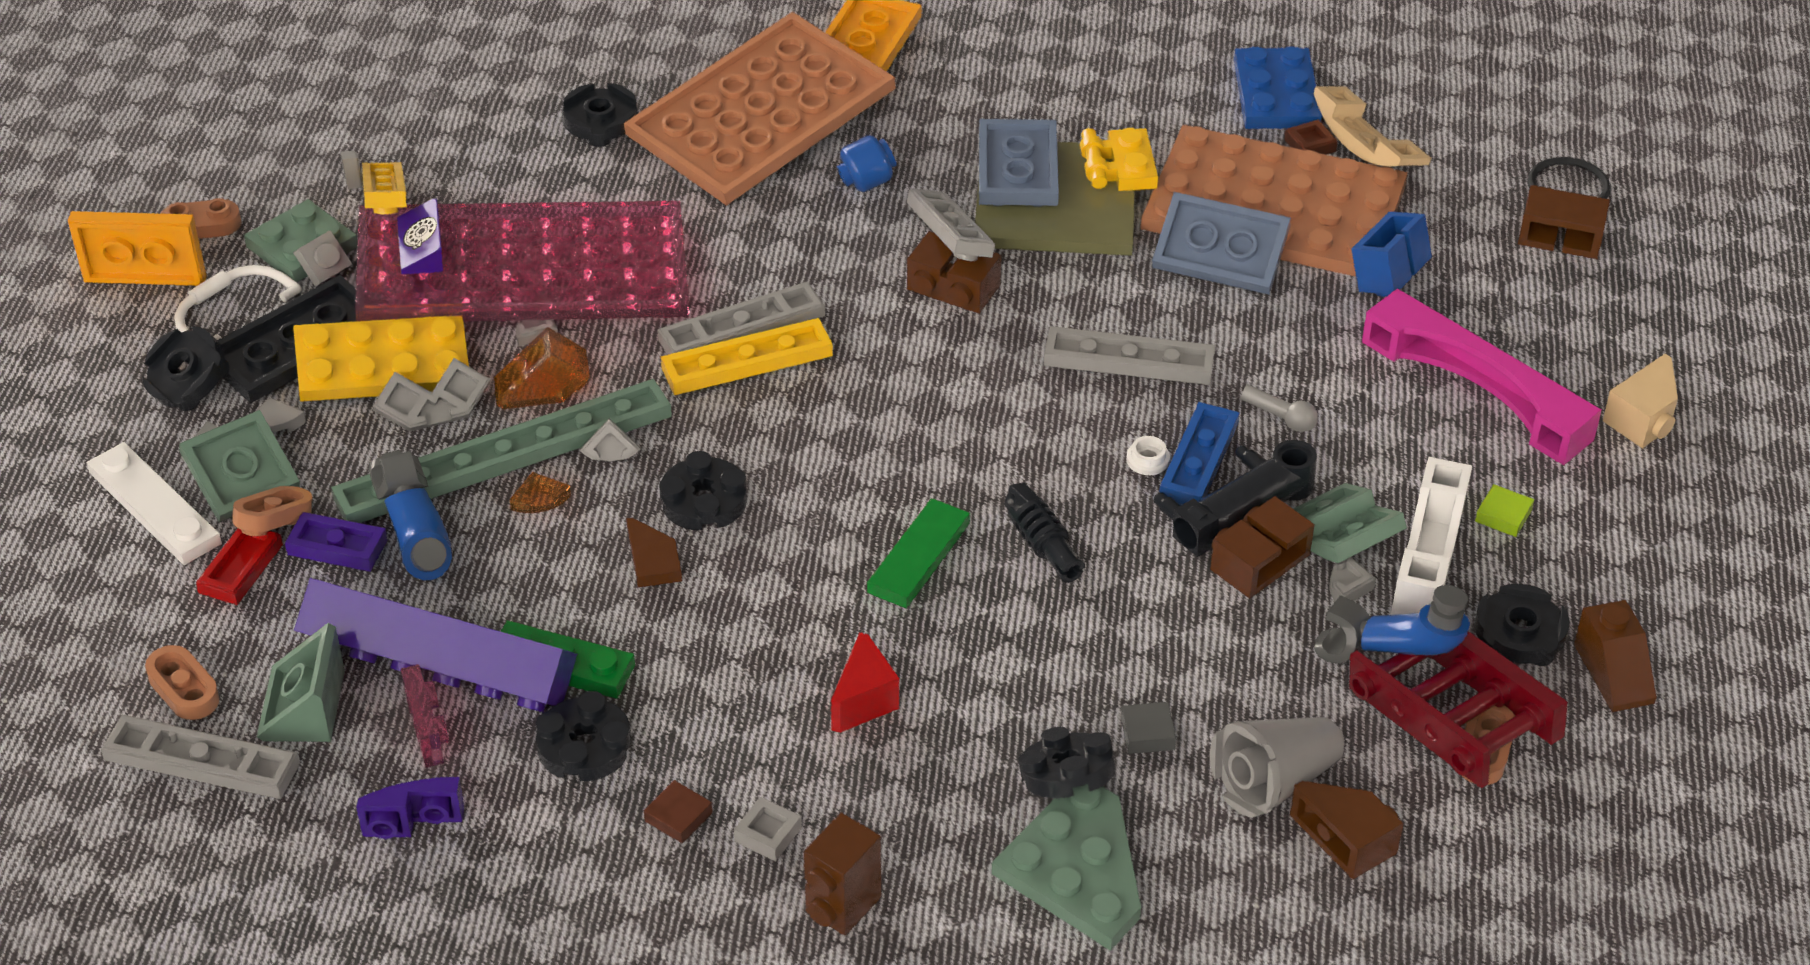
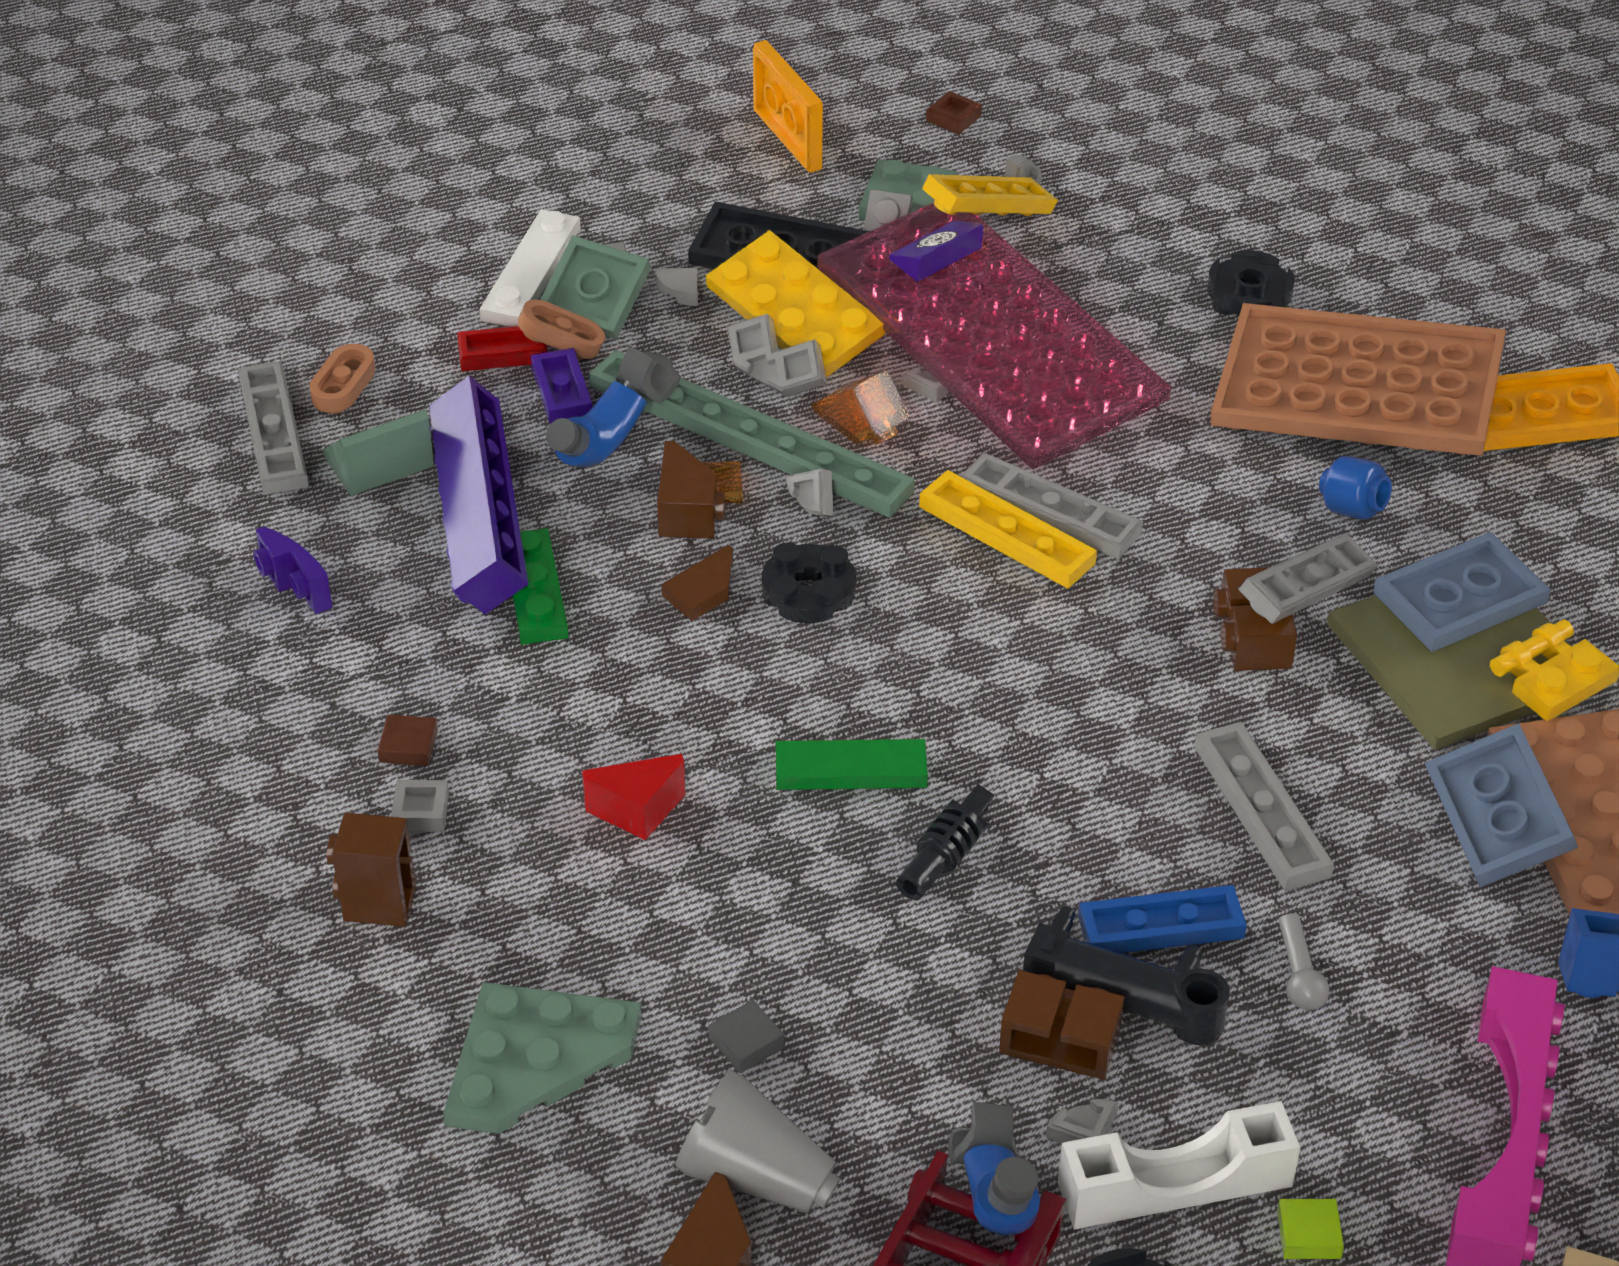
camera: 60 degrees right, 0 degrees up
black plate [142,326,229,411] -> none
nougat plate [160,198,241,239] -> none
white piece [174,265,302,340] -> none
clear pink plate [401,664,449,768] -> none
black plate [536,691,631,781] -> none
black plate [1018,727,1116,798] -> none
white plate [1126,436,1170,475] -> none
sand green slope [1293,483,1407,563] -> none
none -> reddish brown slope [657,441,725,539]
none -> copper tile [926,91,982,135]

